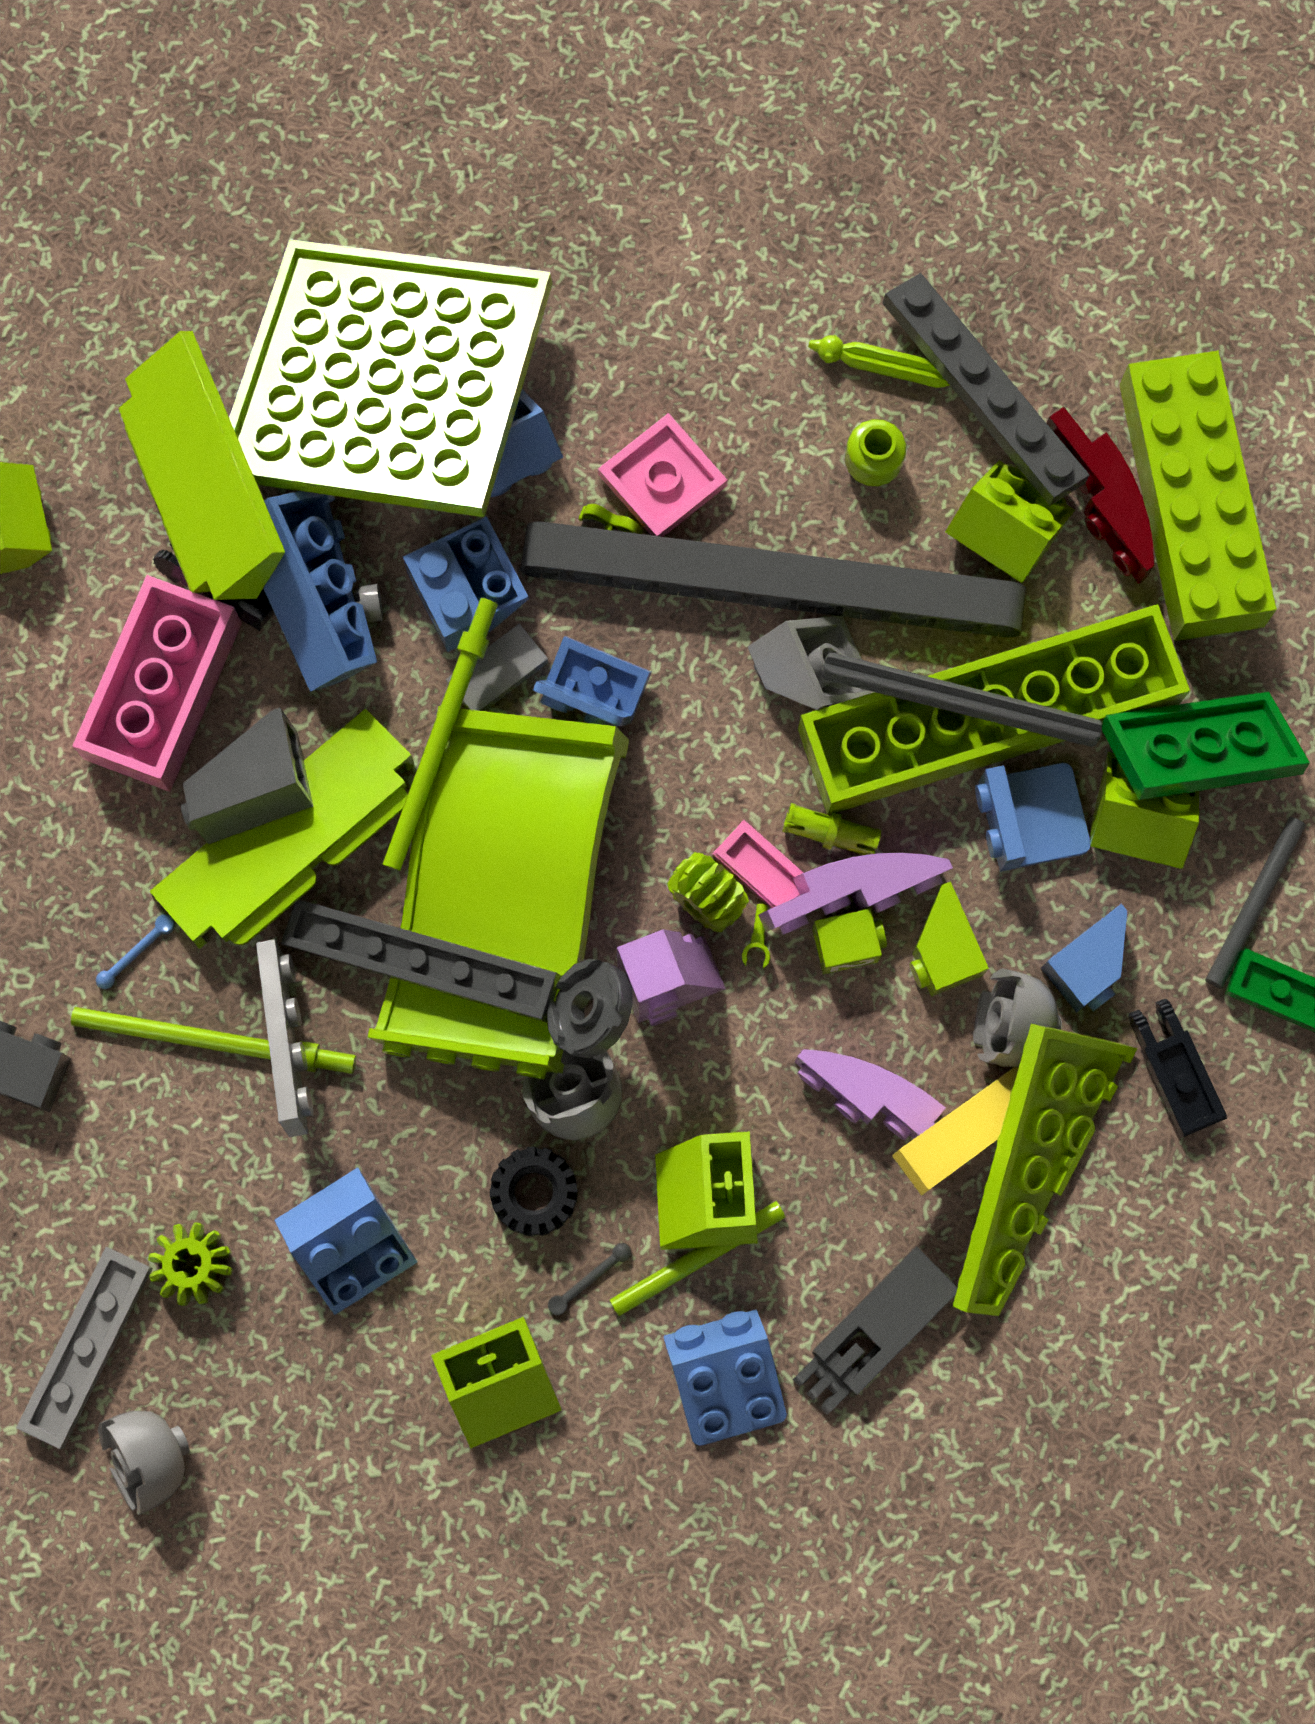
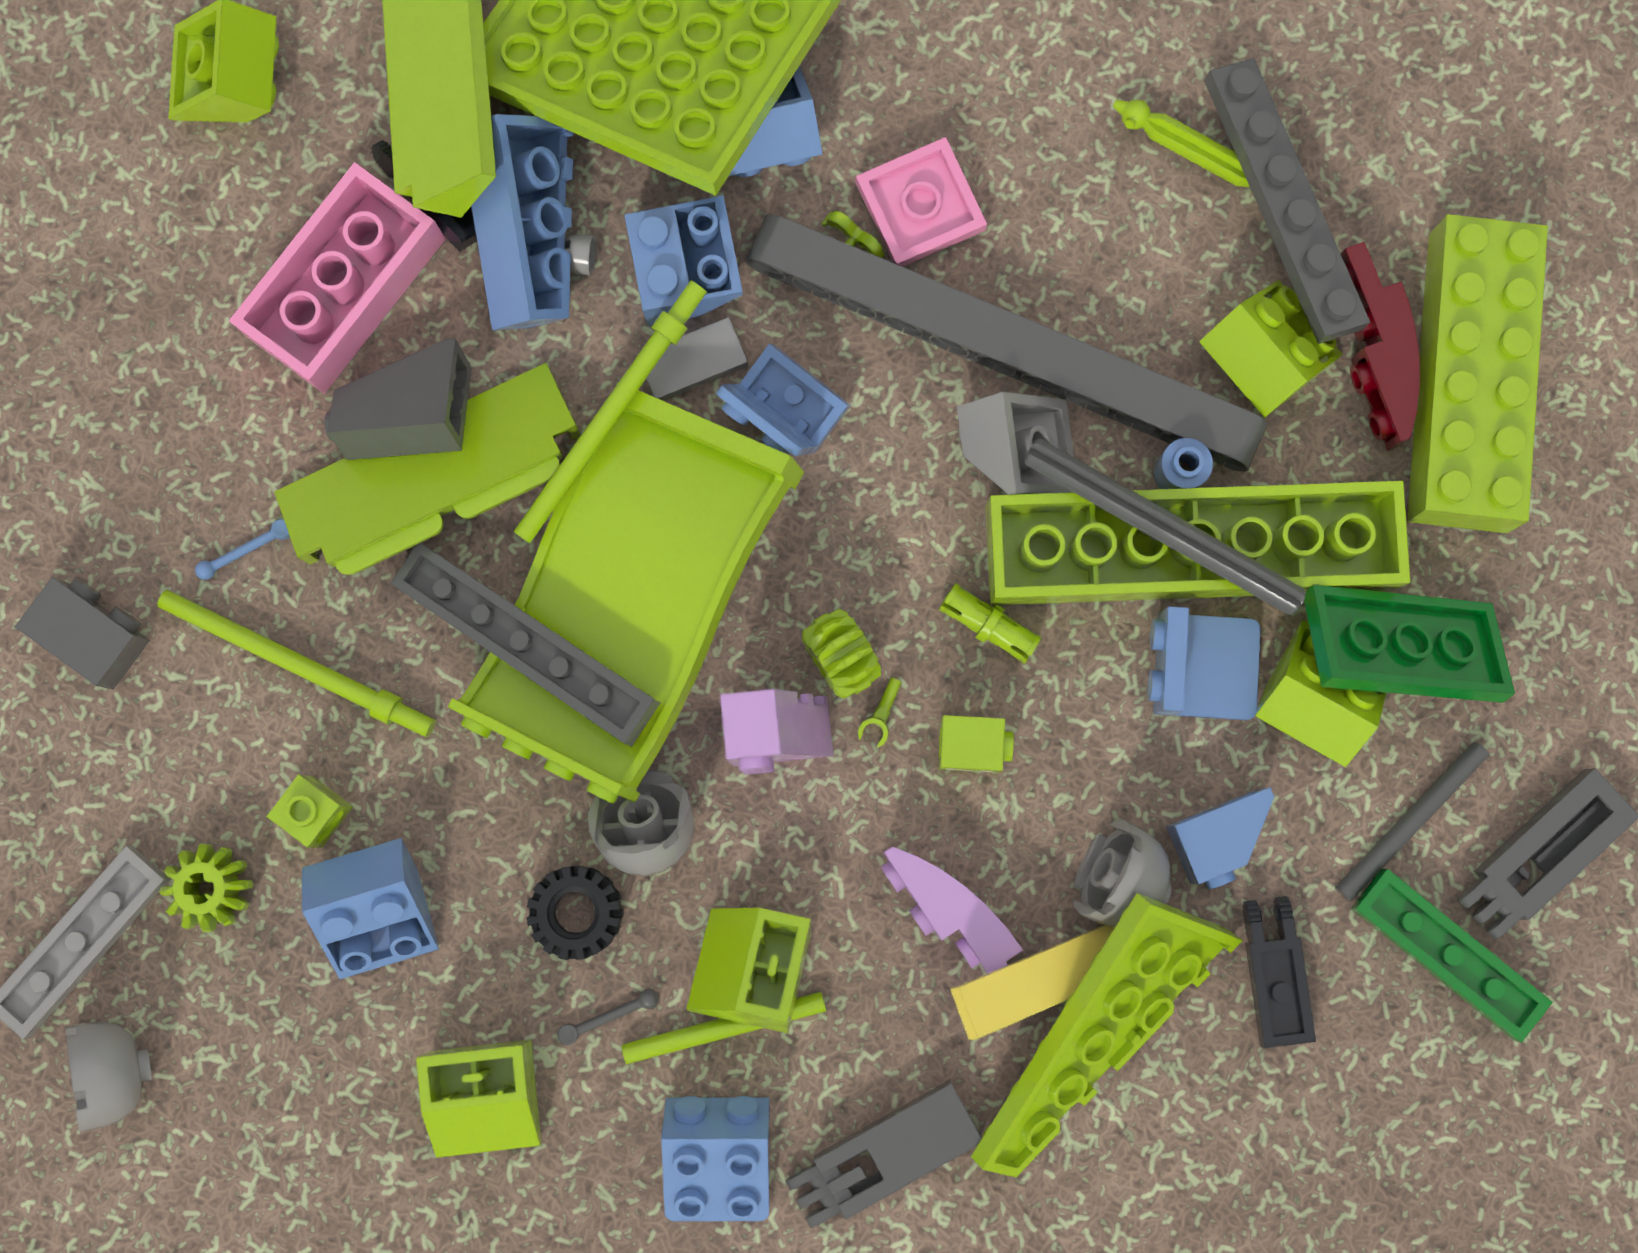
camera: 20 degrees right, 5 degrees up
light grey plate [256,939,313,1138] -> none
dark grey tile [547,959,633,1058] -> none
bright pink tile [712,820,803,909] -> none
lavender slope [759,853,953,935] -> none
lime head [845,419,906,487] -> none
lime slope [910,881,989,997] -> none
none -> lime brick [266,774,353,848]
none -> medium blue brick [1154,438,1213,489]

